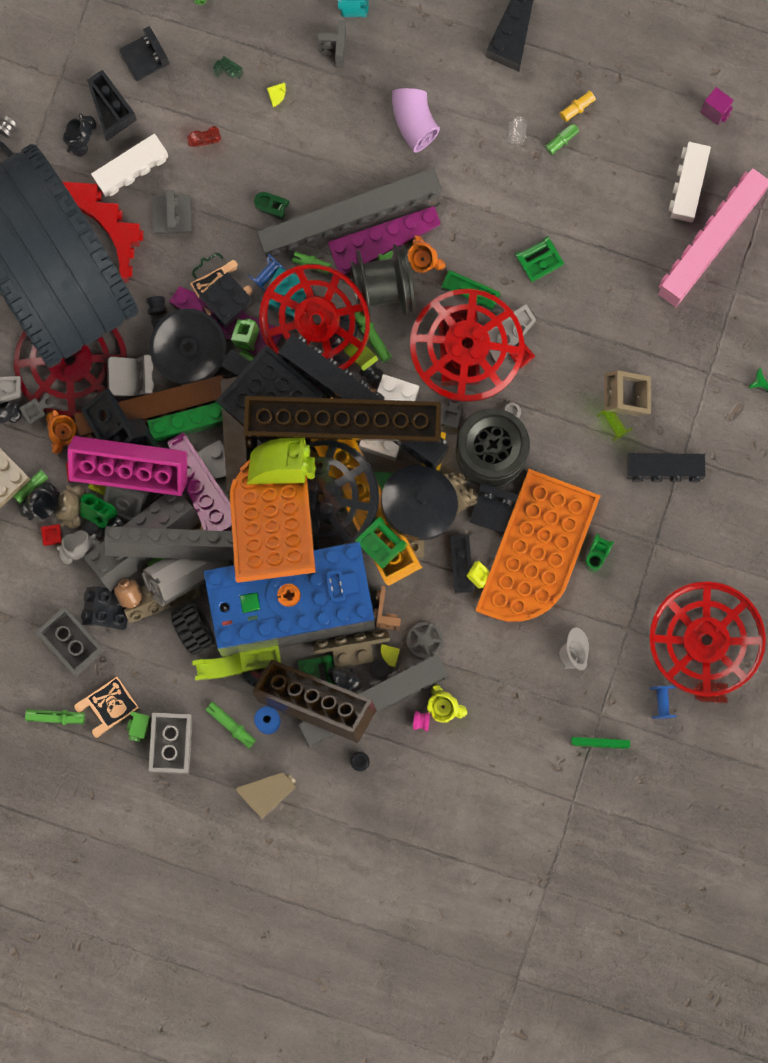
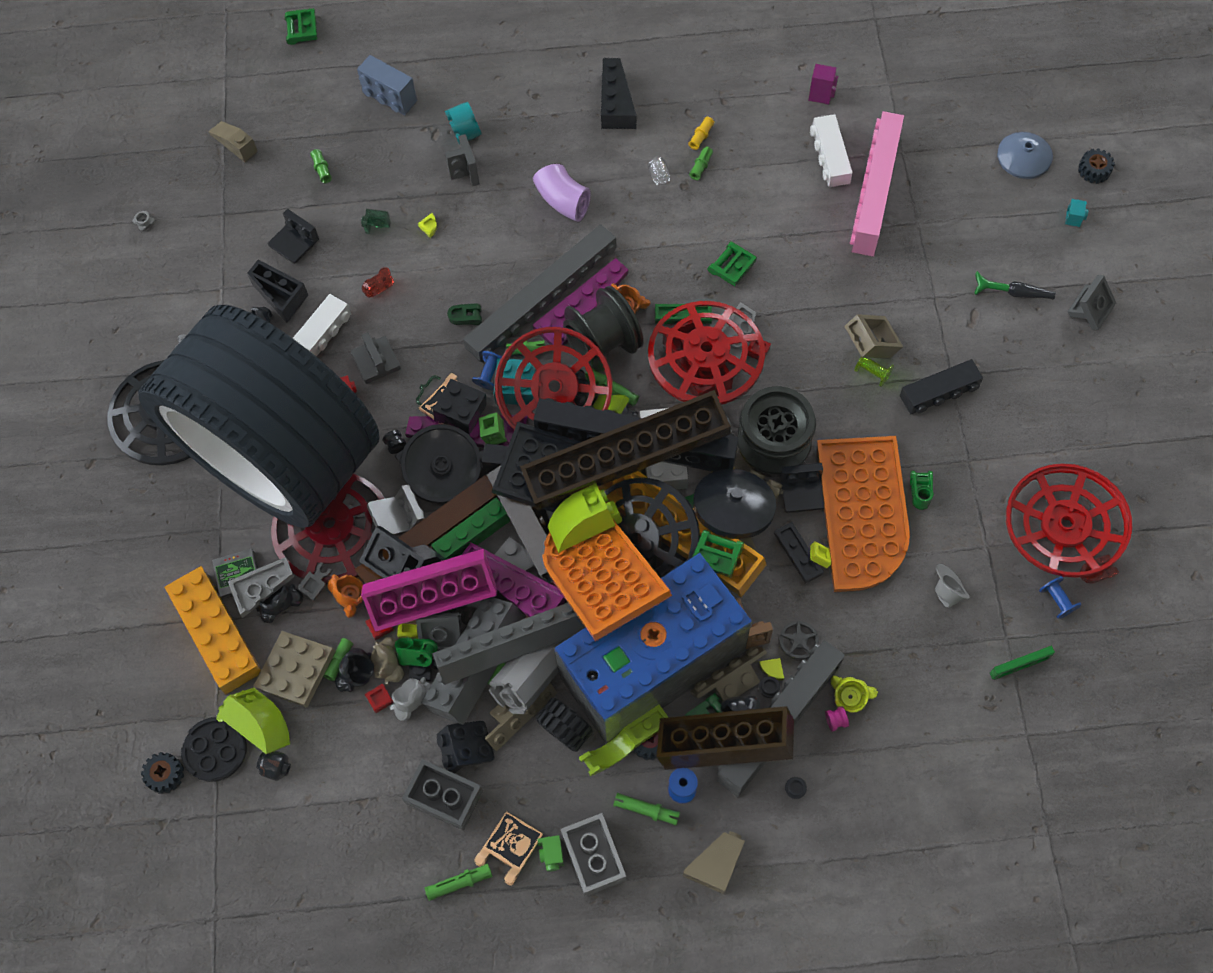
camera: 20 degrees left, 15 degrees down
medium nougat head [114,579,143,608] -> none

